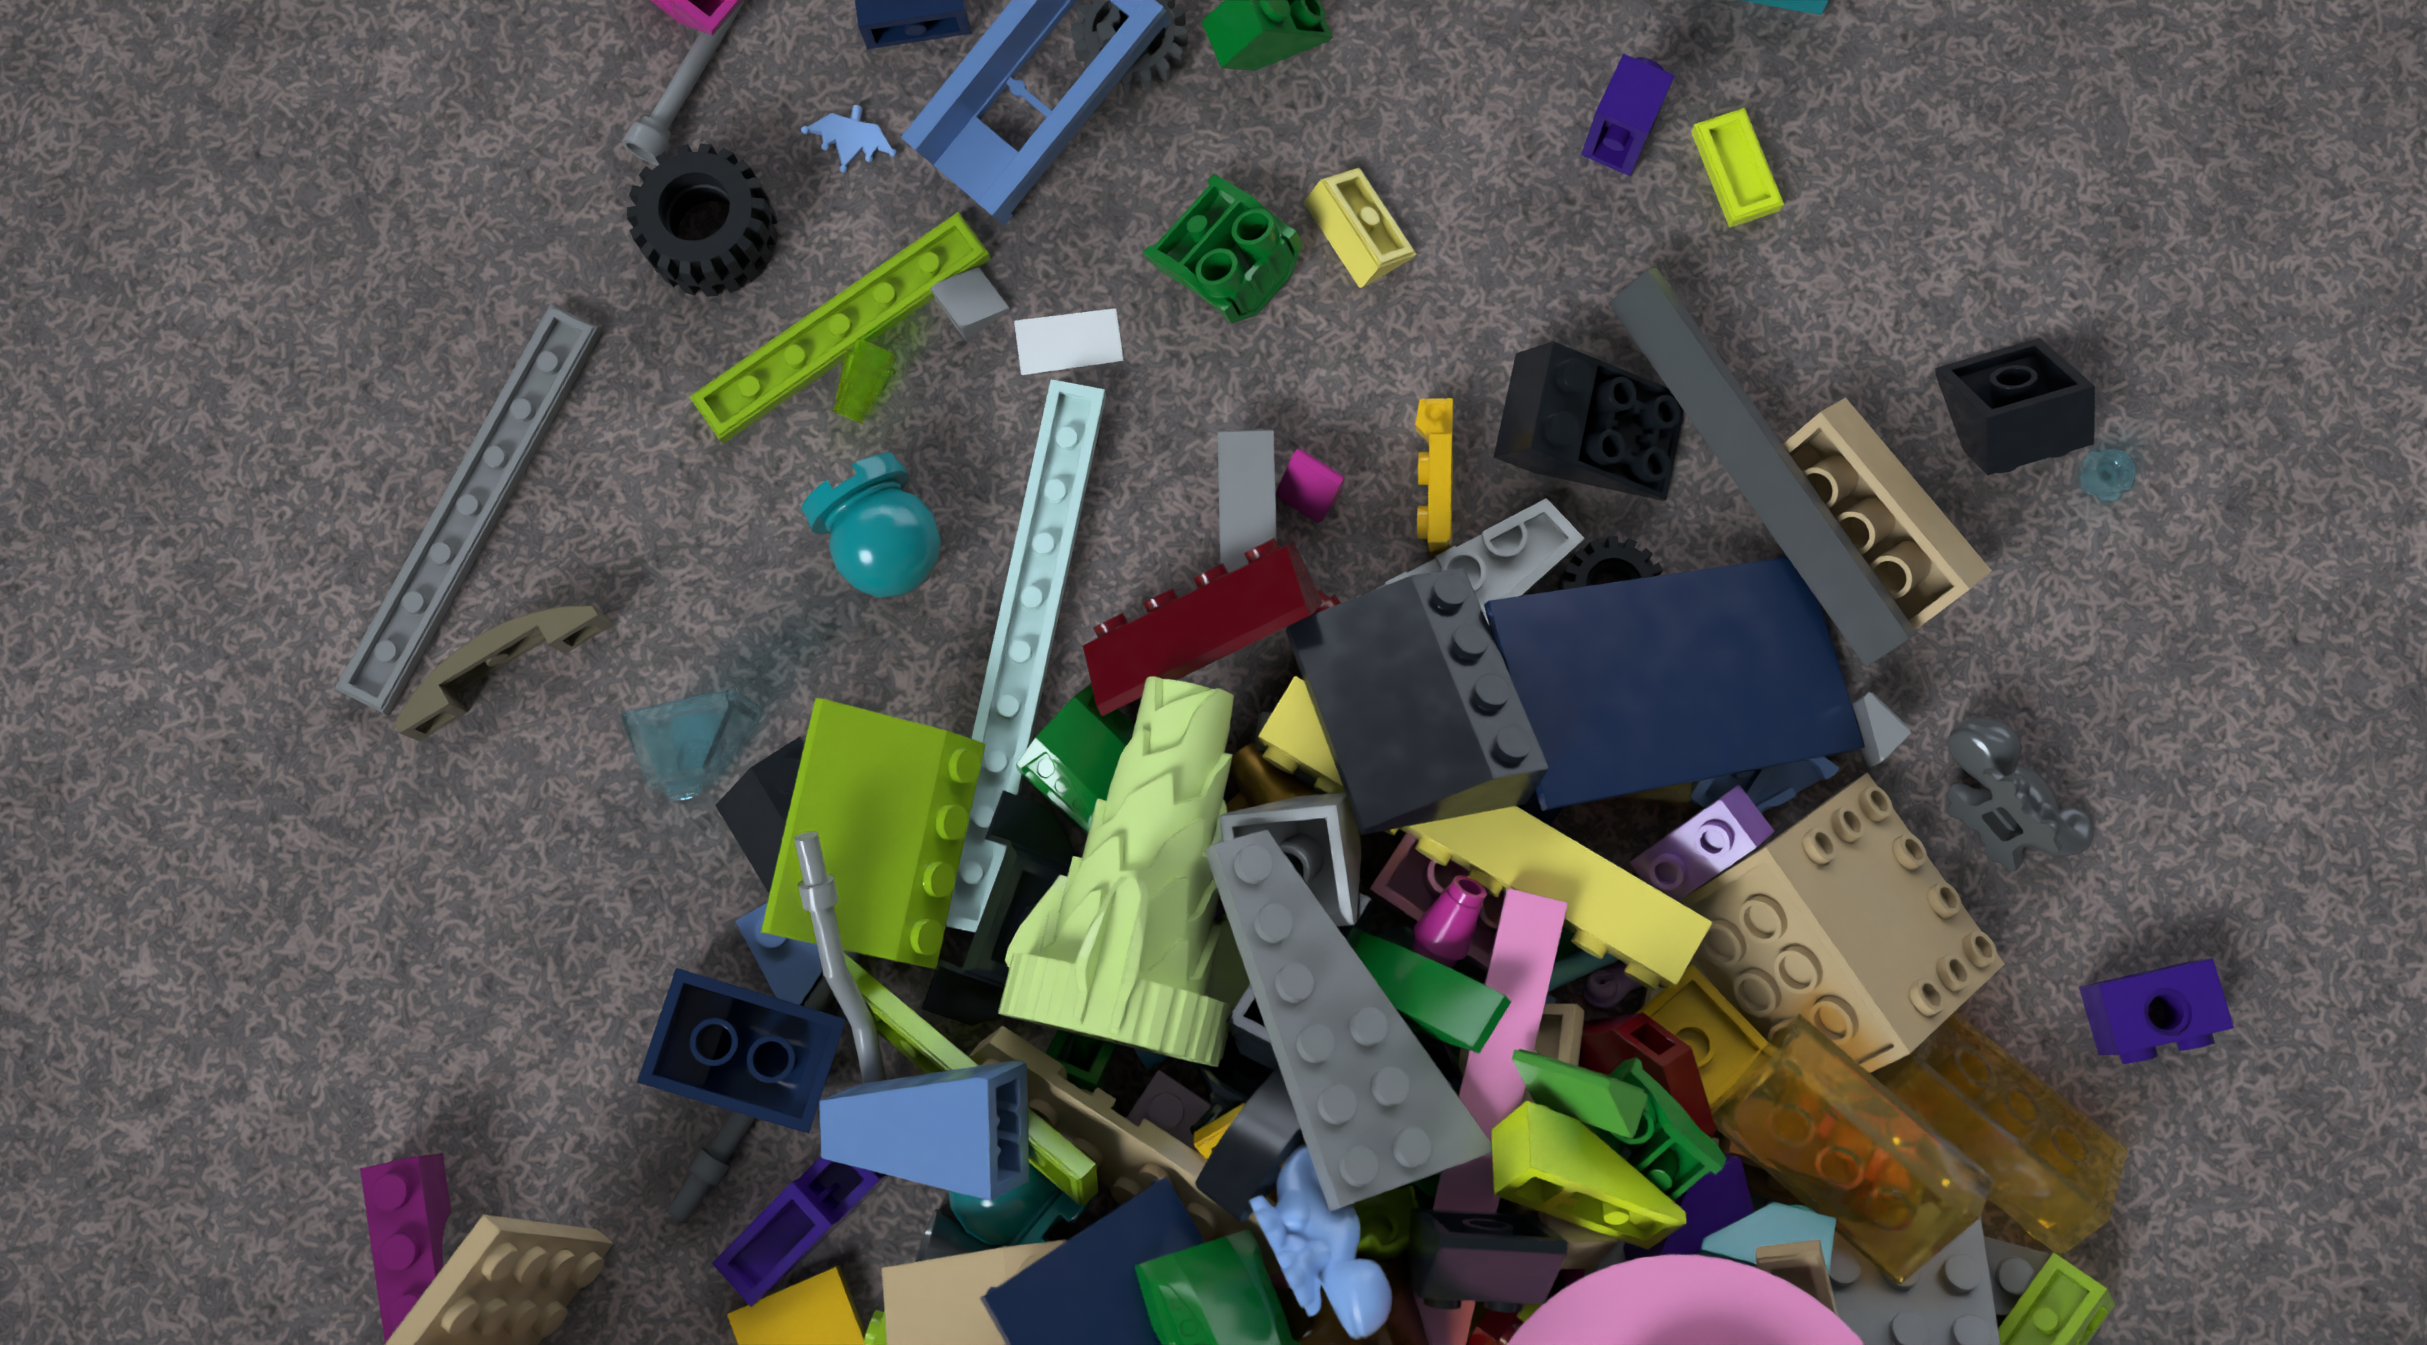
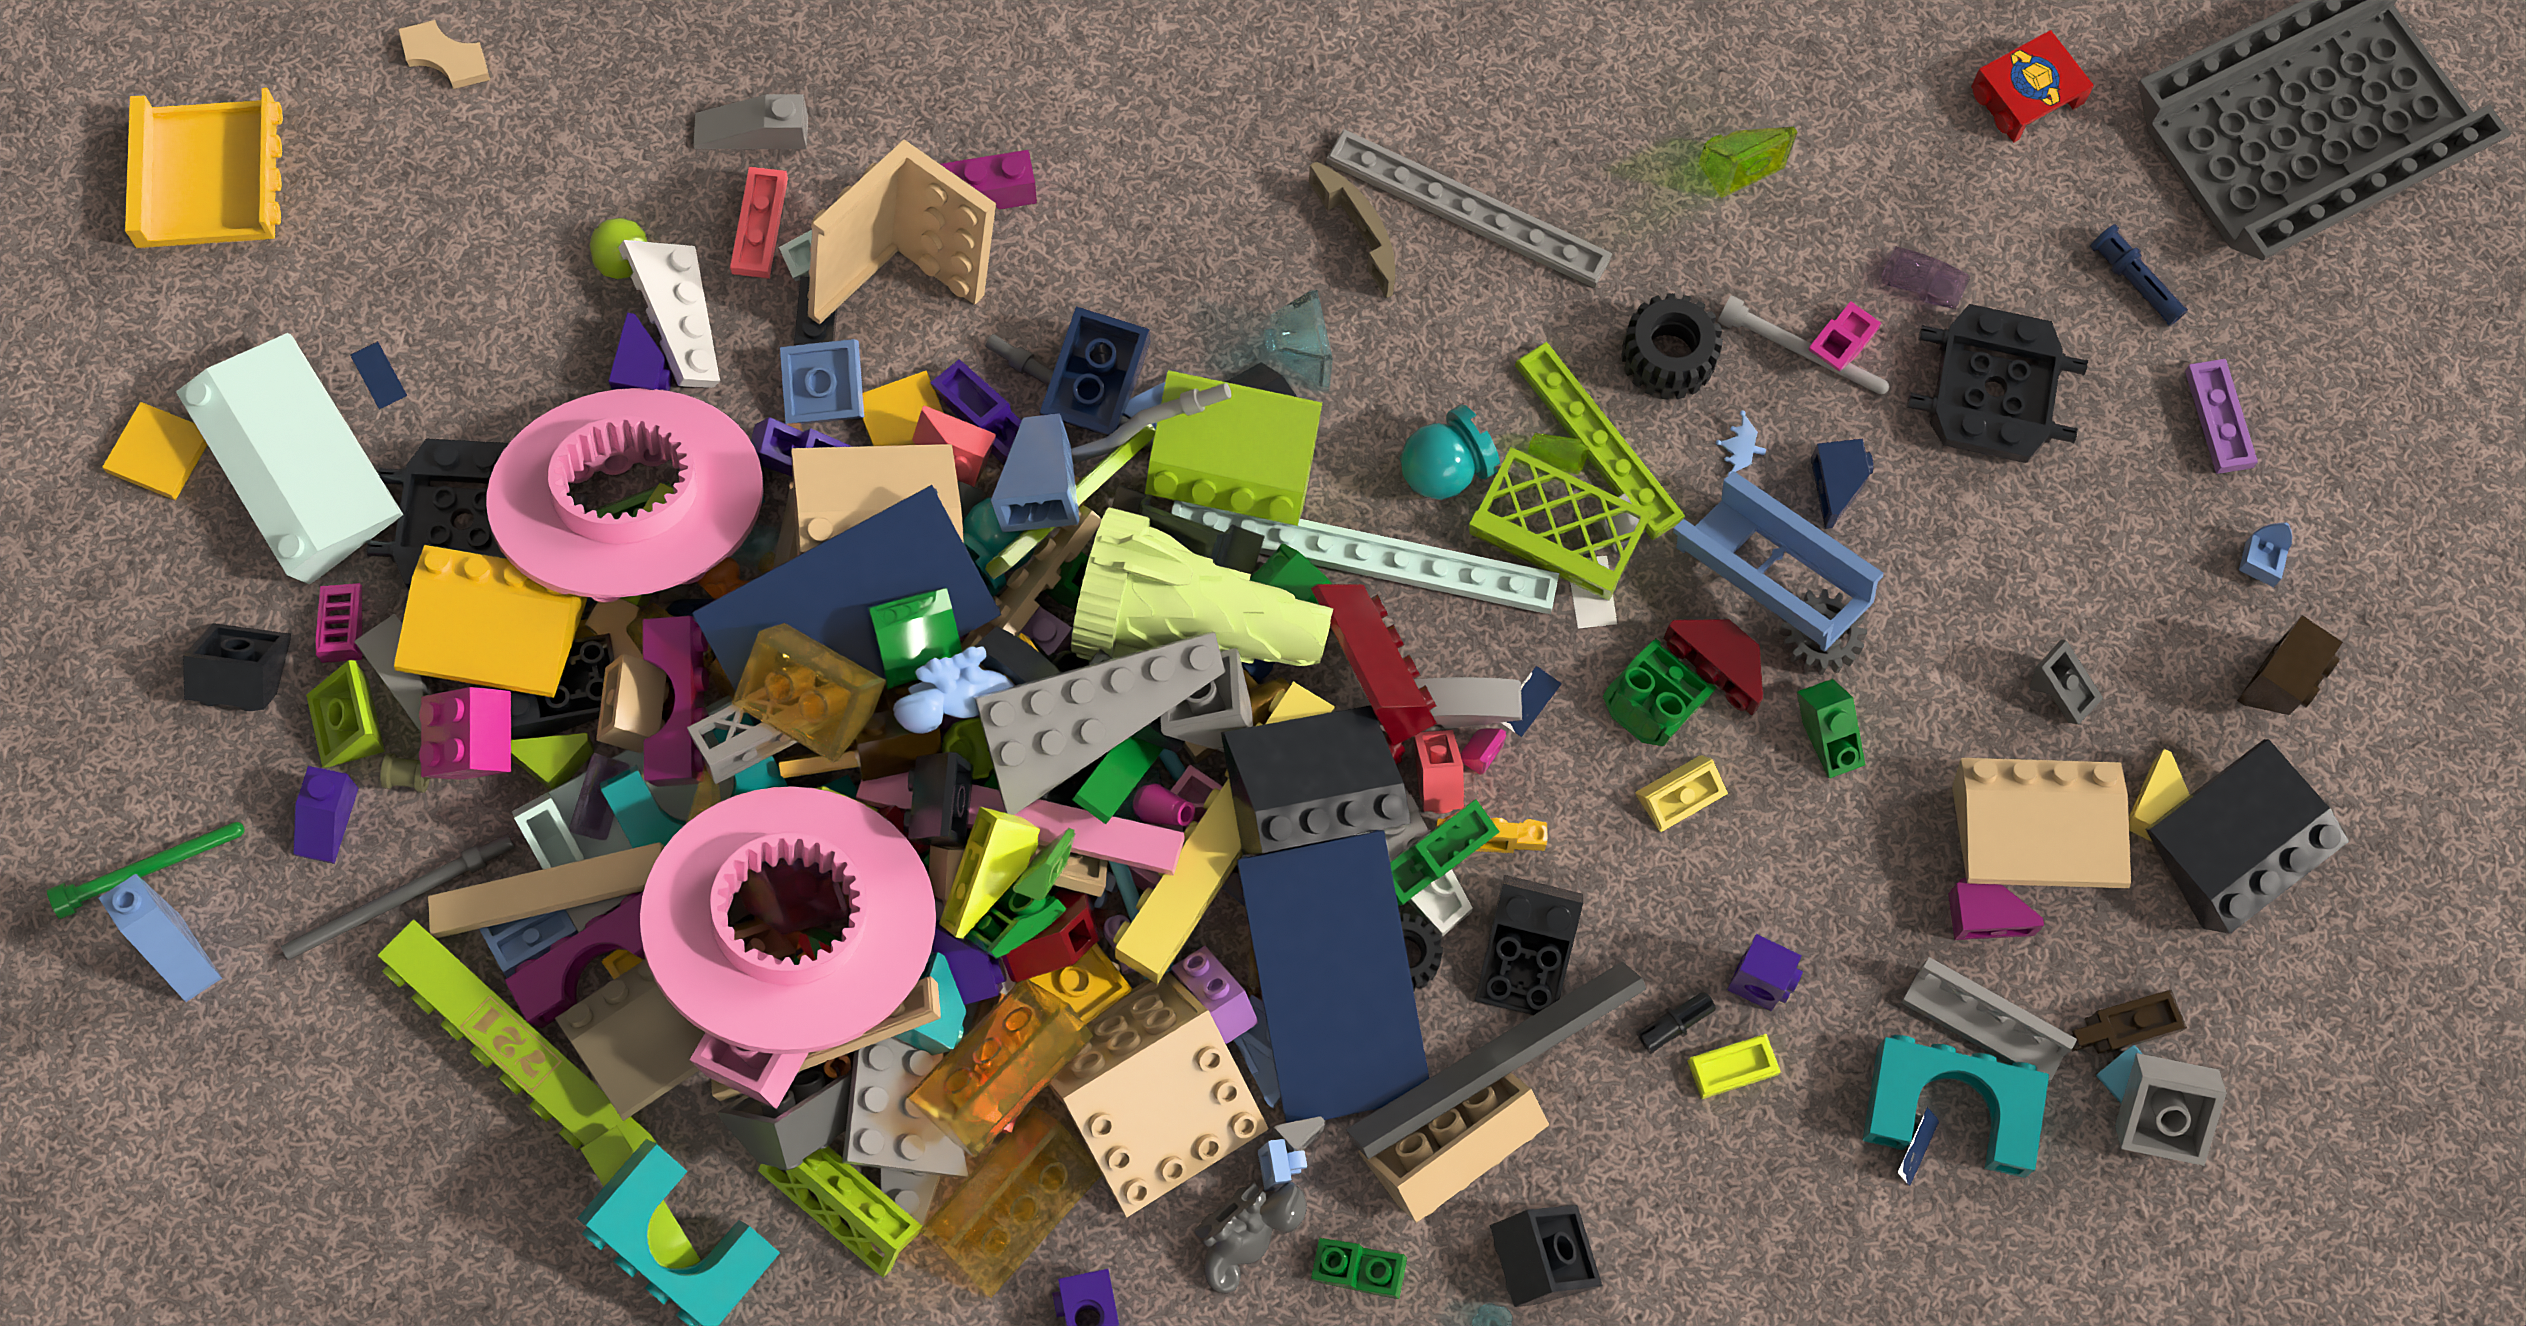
camera: 80 degrees right, 10 degrees down
none -> coral slope [912,406,996,487]
none -> light blue tile [1258,1139,1307,1191]
none -> green slope [1311,1237,1407,1299]
none -> green slope [1390,799,1500,907]
none -> coral slope [1414,730,1464,814]
none -> lime fence [1469,447,1652,601]
none -> dark blue sticker [1501,666,1562,737]
none -> black axle [1636,992,1716,1054]
none -> dark red slope [1663,619,1763,716]
none -> clear neon green slope [1699,126,1798,198]

